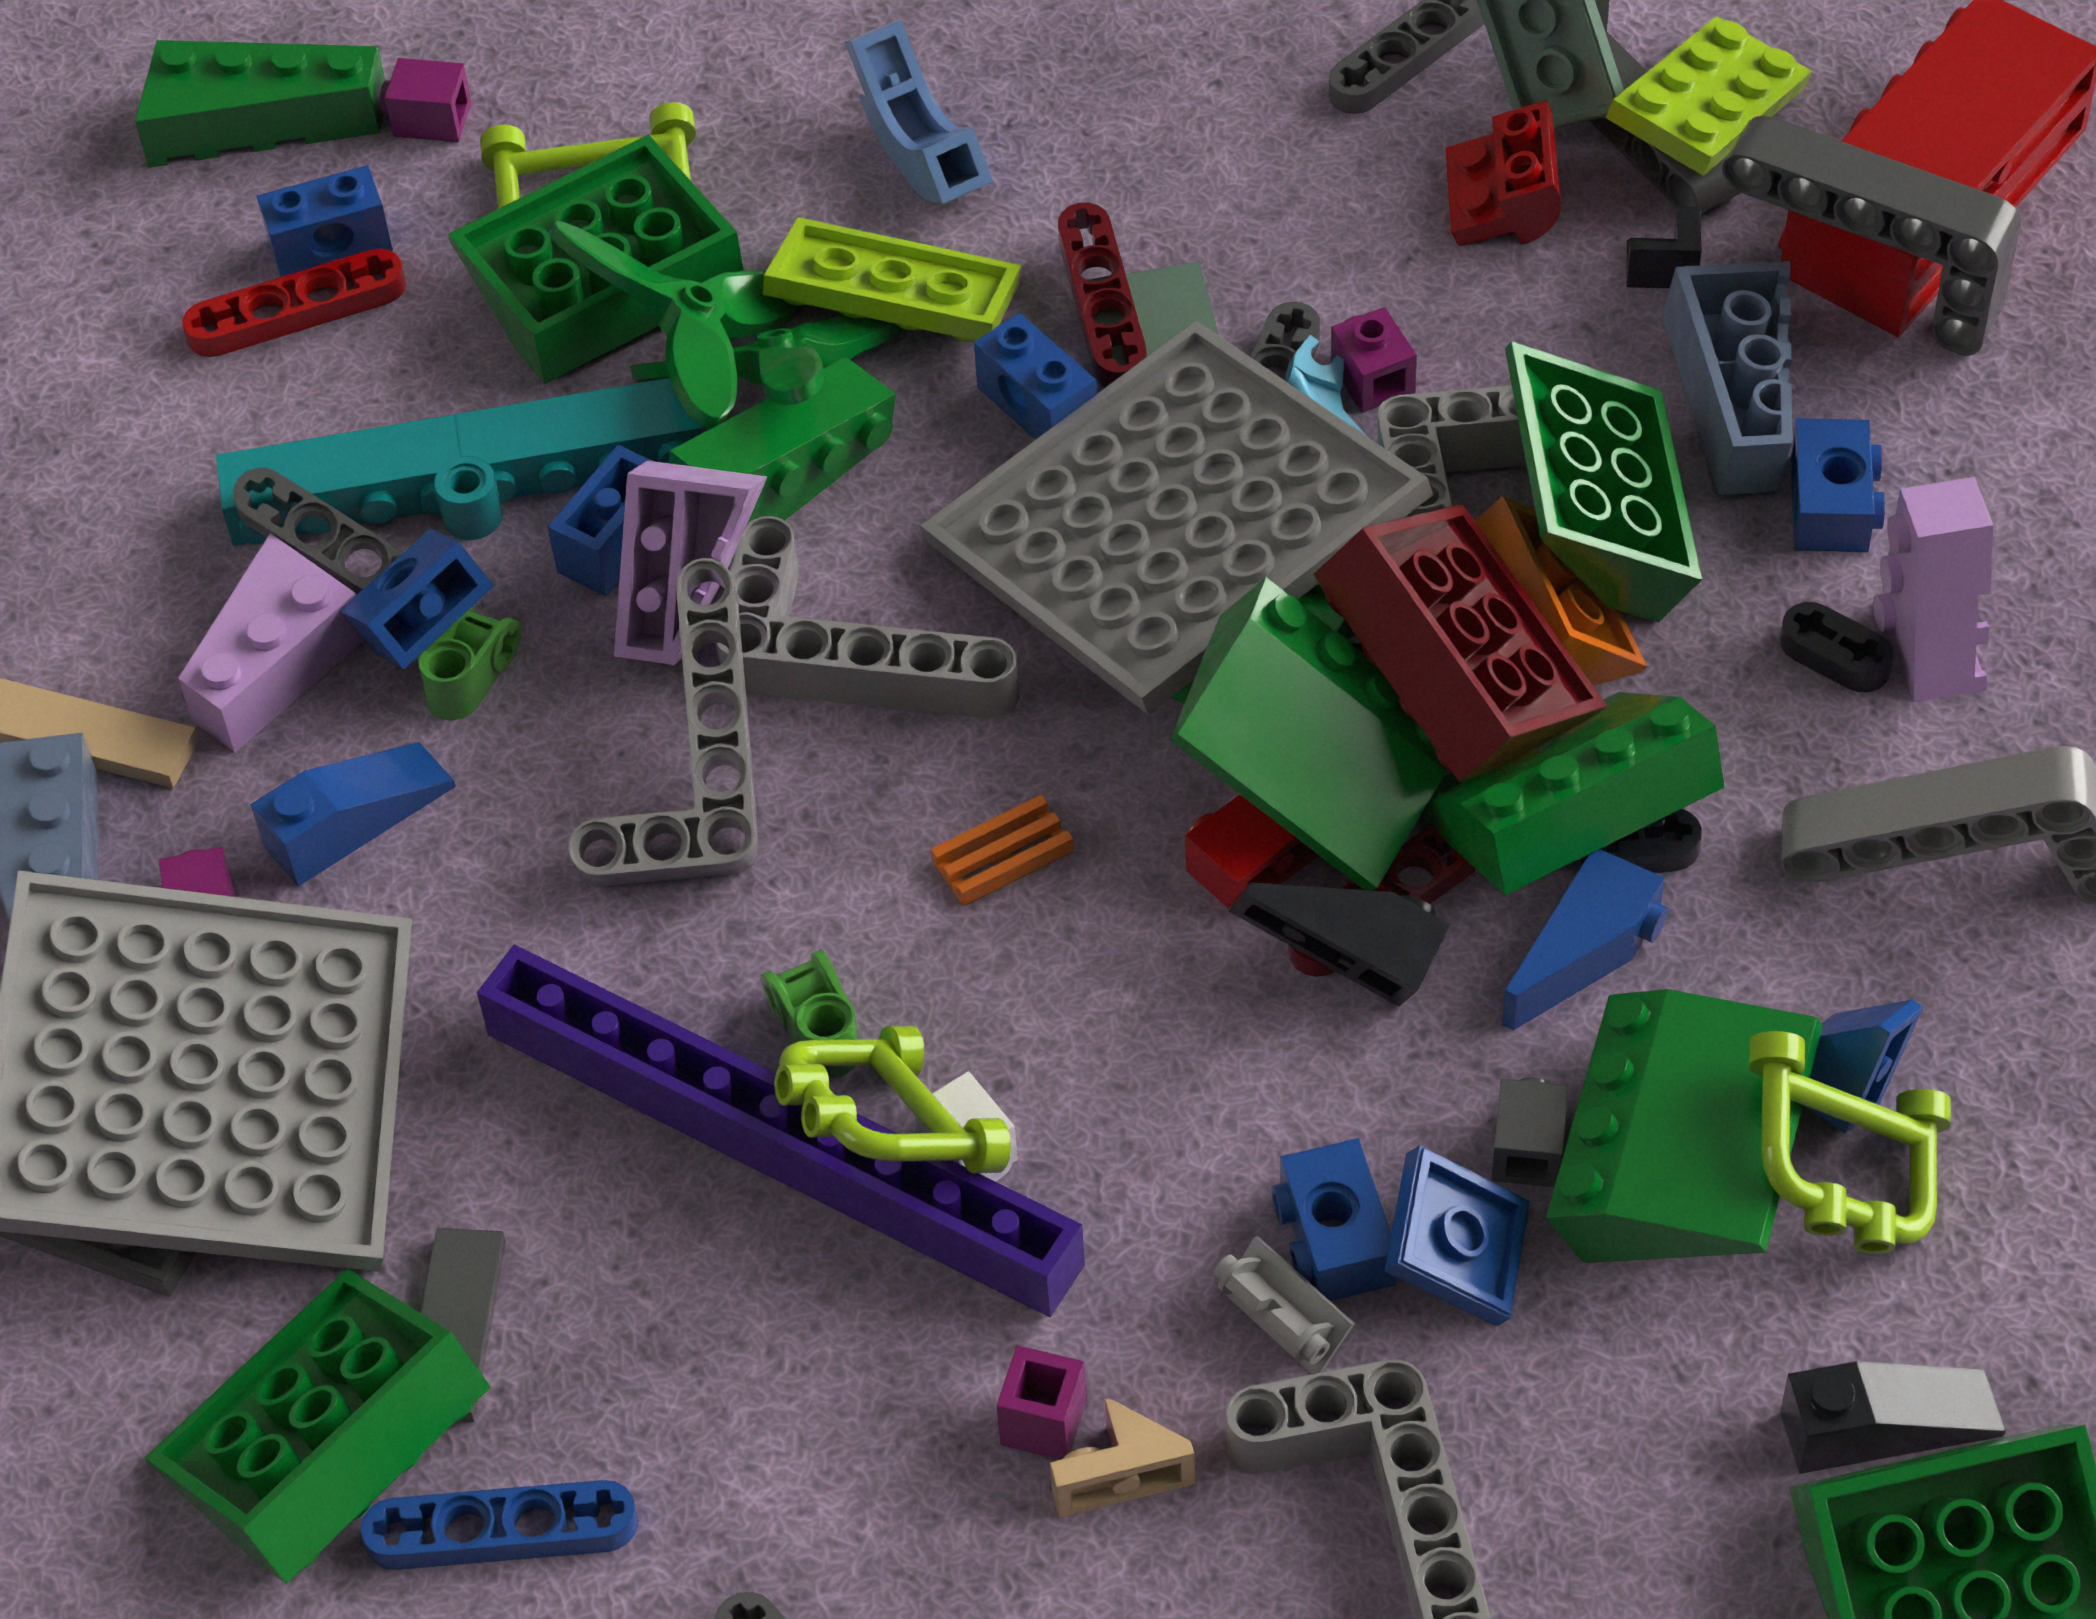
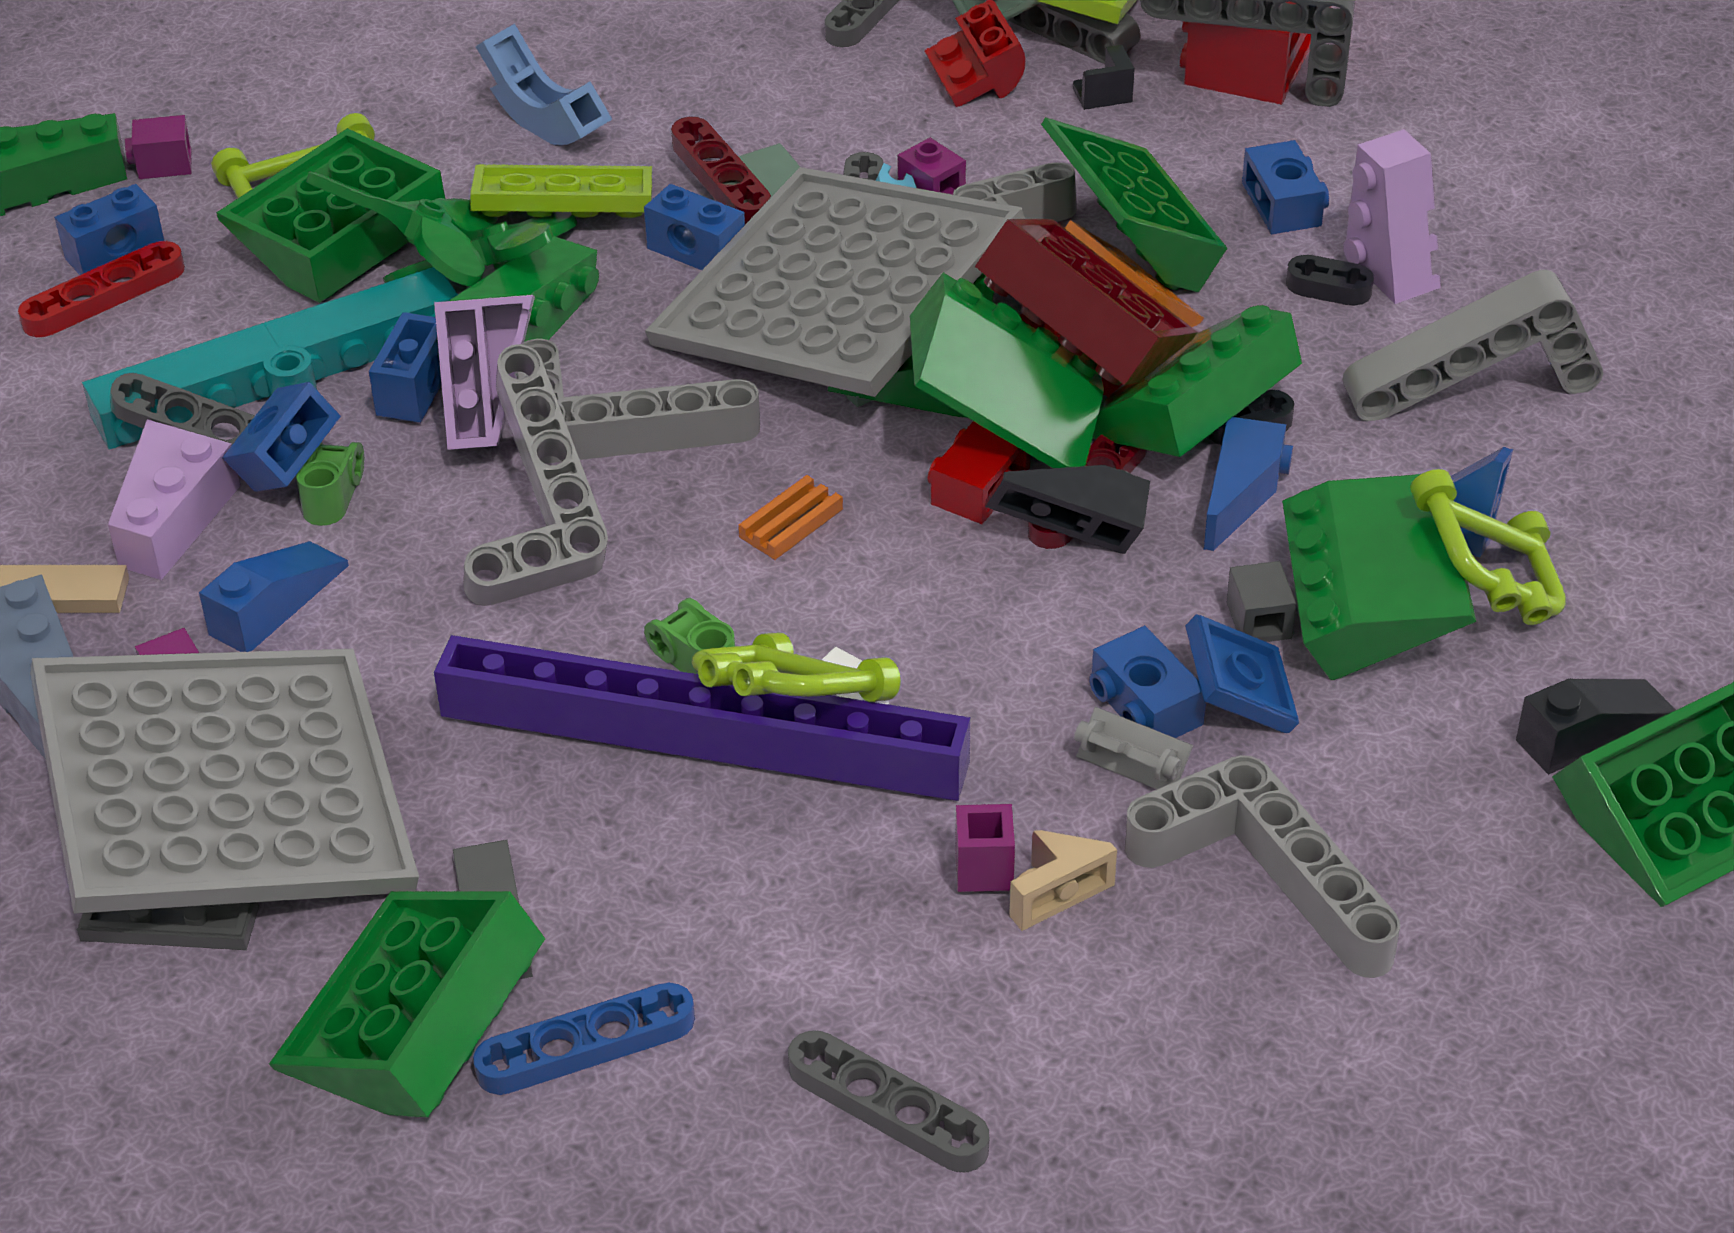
camera: 20 degrees left, 10 degrees down
sand blue wedge [1662,261,1792,495] -> none

